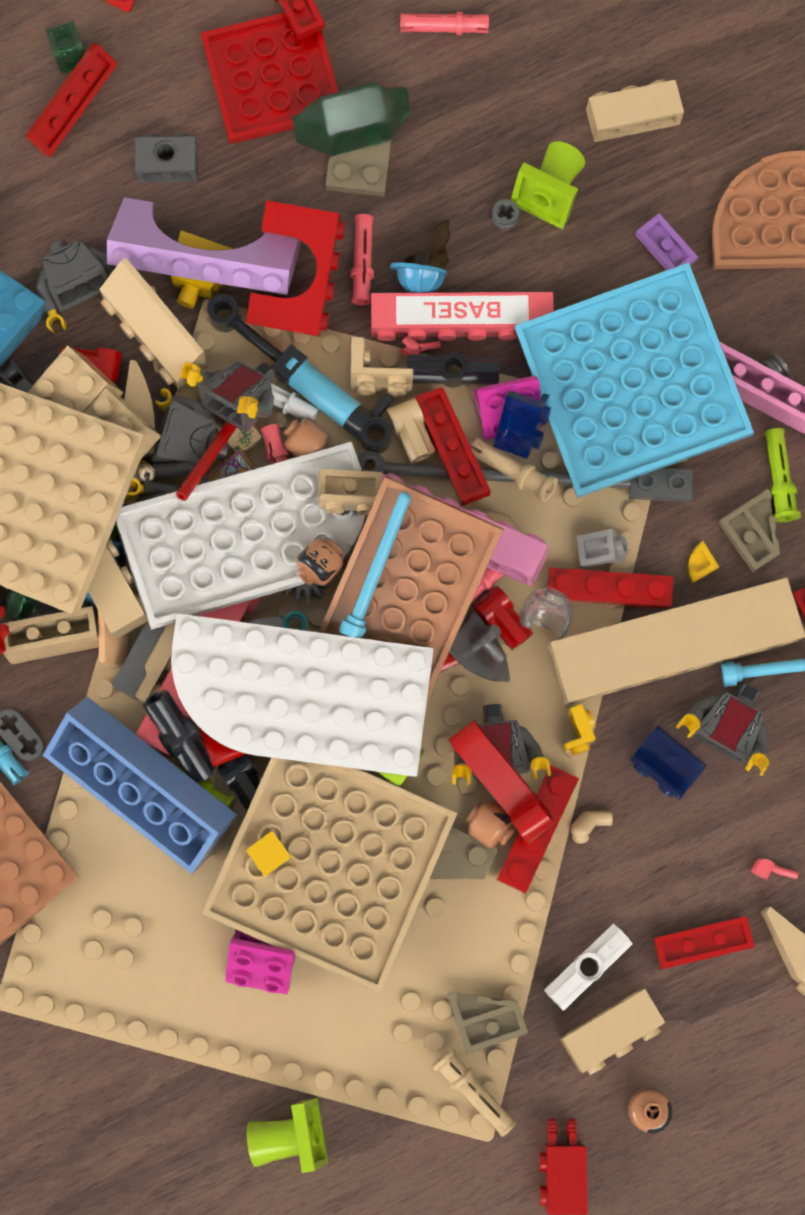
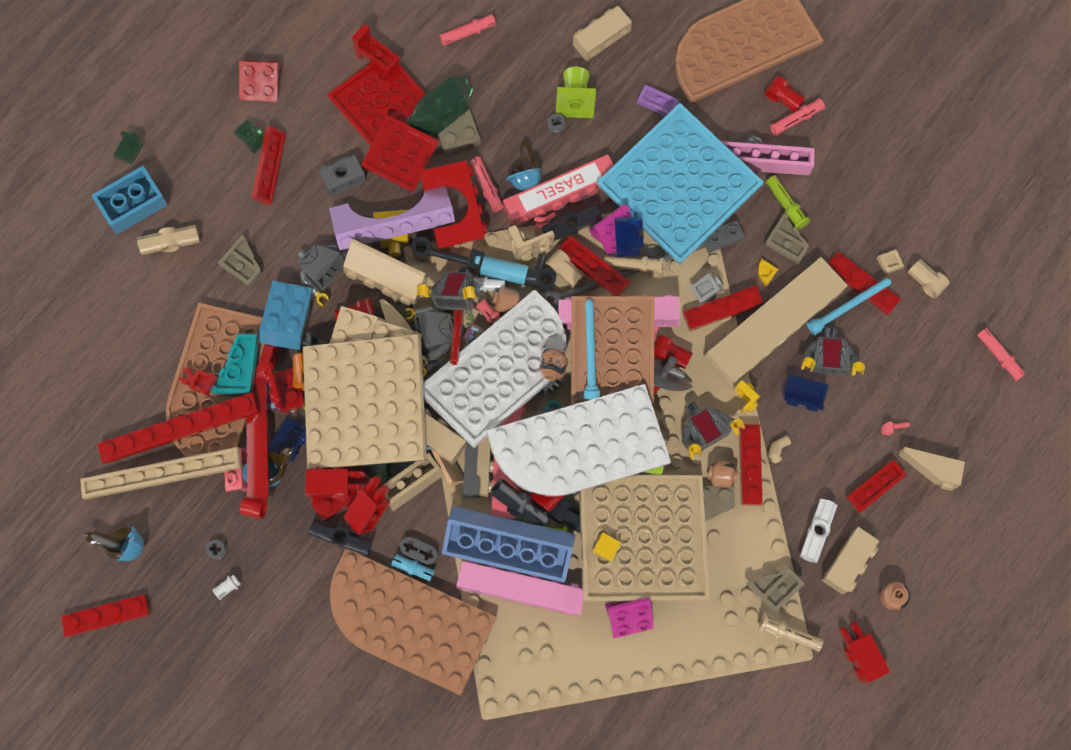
camera: 25 degrees left, 5 degrees down
lime plant [247,1097,328,1173] -> none
tan bracket [318,469,382,515] -> none
red beam [448,720,555,843] -> none
clear hair [519,587,572,639] -> none
none -> red plate [361,115,439,193]
none -> bright pink brick [457,560,583,617]

